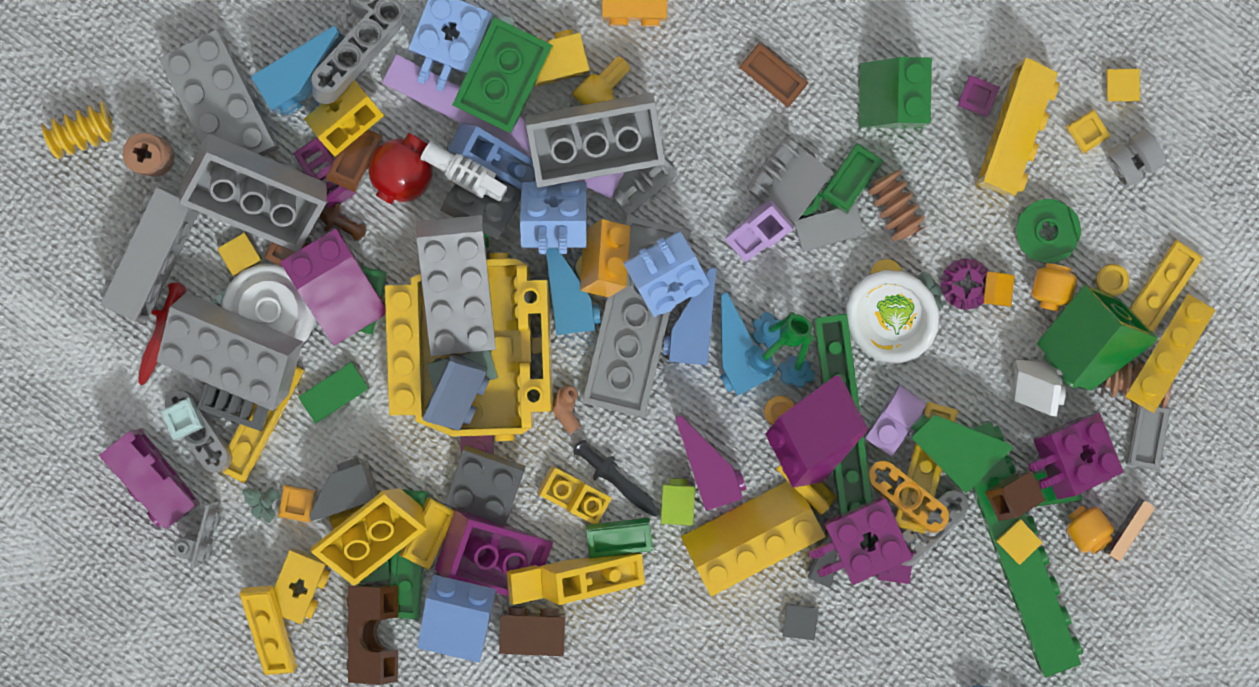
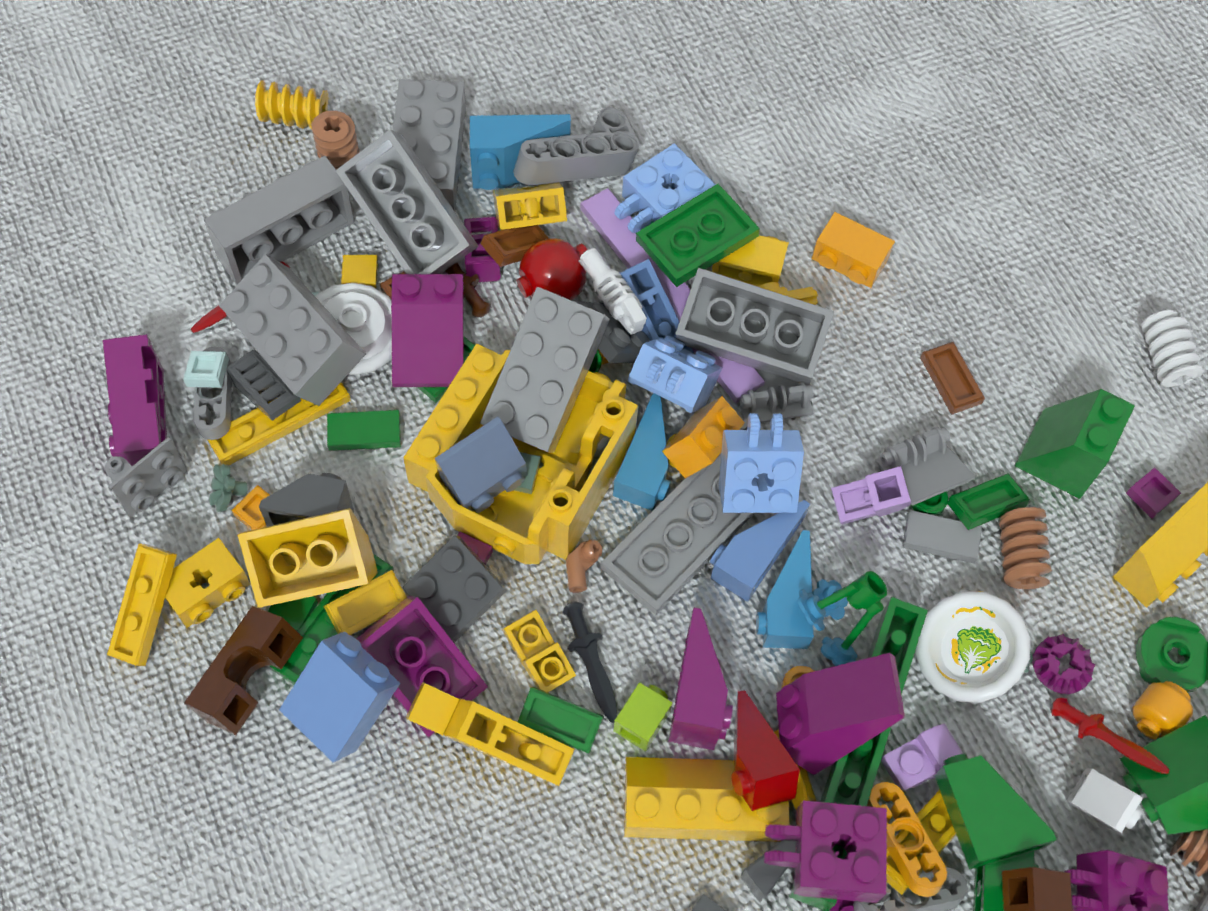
camera: 25 degrees right, 25 degrees down
reddish brown brick [499,606,566,656] -> none
light orange tile [984,272,1015,307] -> none
none -> red slope [731,690,800,811]
none -> red sword [1050,697,1169,774]

